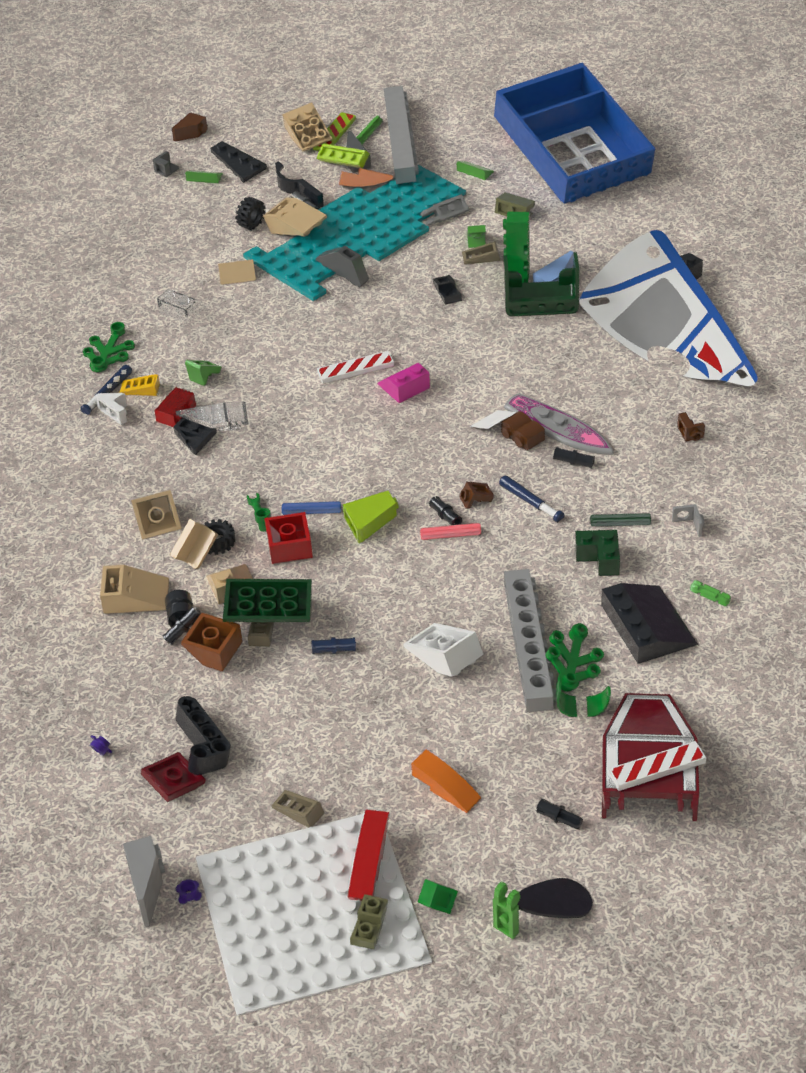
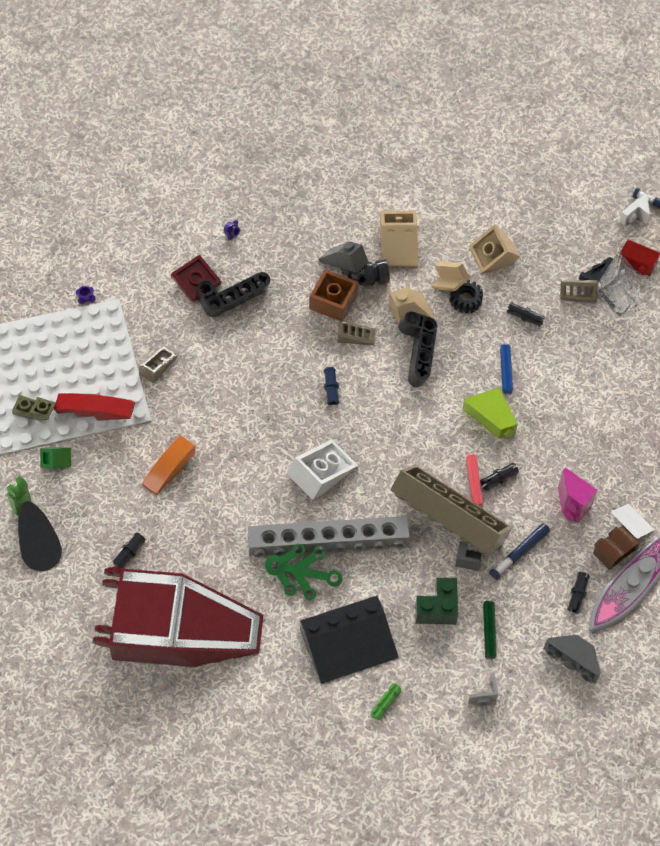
camera: 85 degrees right, 15 degrees up
light grey slope [123,836,165,928] -> none
dark green slope [222,579,312,622] -> none
green brick [247,493,271,532] -> none
red slope [264,512,313,564] -> none
reddish brown bracket [459,481,494,509] -> none
green piece [556,681,611,717] -> none
white tile [609,741,706,791] -> none
reddish brown bracket [677,412,705,442] -> none
none -> dark grey slope [318,241,368,273]
none -> dark tan brick [390,464,513,555]
none -> black beam [398,311,437,387]
none -> dark grey panel [455,541,482,571]
none -> black pin [507,302,545,327]
none -> dark grey slope [544,634,601,684]
none -> dark pink slope [558,467,597,523]
none -> dark tan slope [560,280,598,301]

